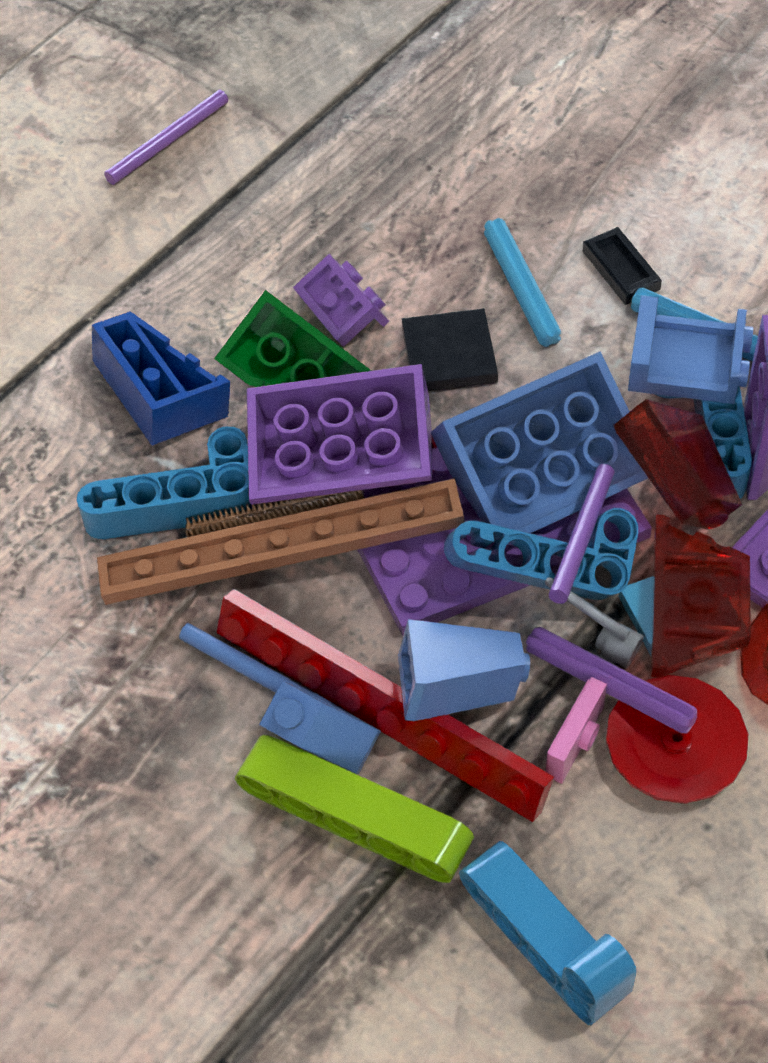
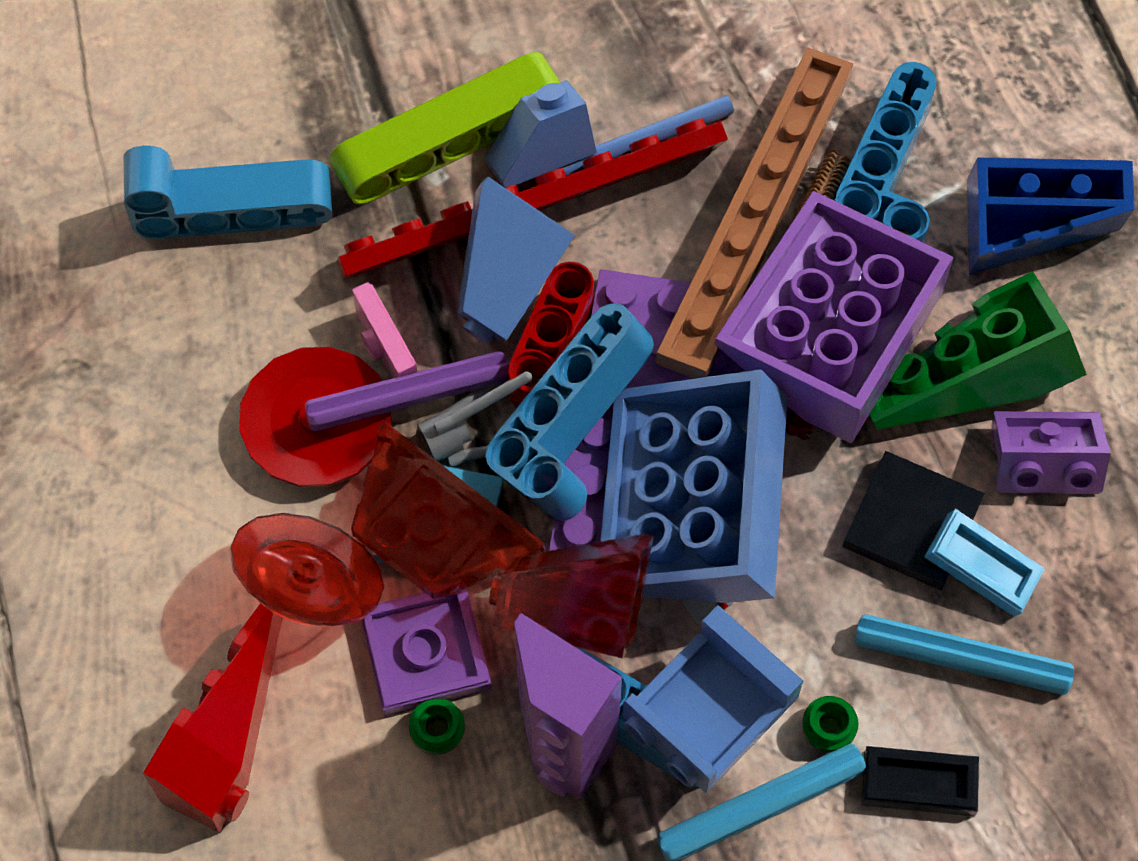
camera: 120 degrees right, 10 degrees up
medium lavender bar [549,464,615,604] -> none
none -> red beam [508,261,594,408]
none -> green plate [802,696,859,752]
none -> medium azure tile [924,509,1045,617]

